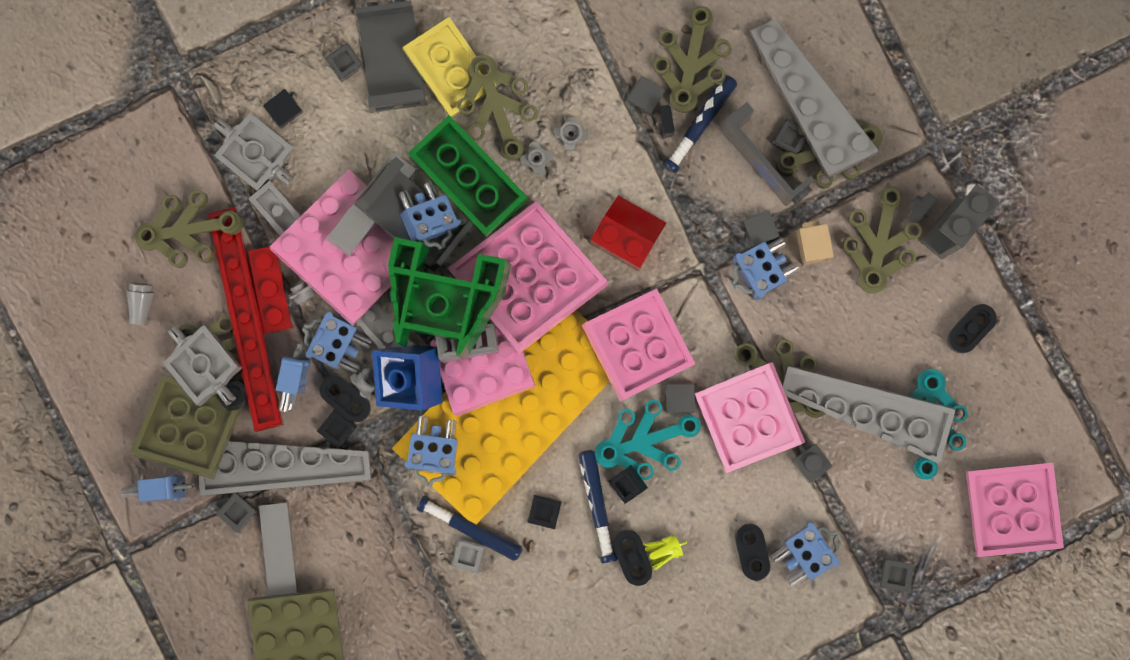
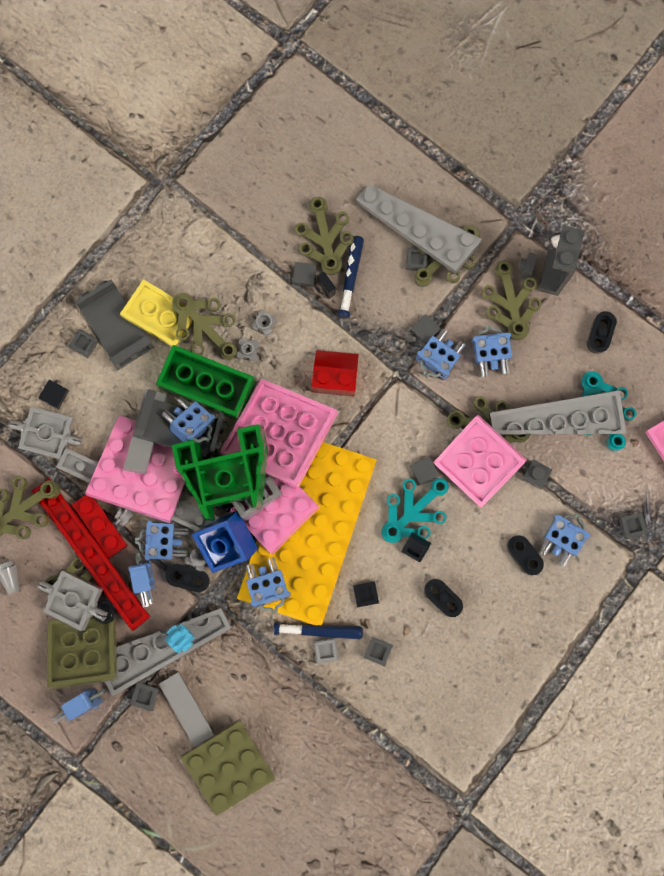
camera: 25 degrees left, 5 degrees down
black tile [317,409,358,449] -> none
dark blue piece [578,450,617,564] -> none
bright pink plate [582,289,695,402] -> none
neon yellow piece [643,535,687,571] -> none
dark grey panel [721,102,814,206] -> none
tan brick [796,221,834,265] -> none
none -> medium azure gear [165,623,195,654]
none -> dark grey plate [364,637,393,667]
none -> medium blue piece [471,325,512,377]

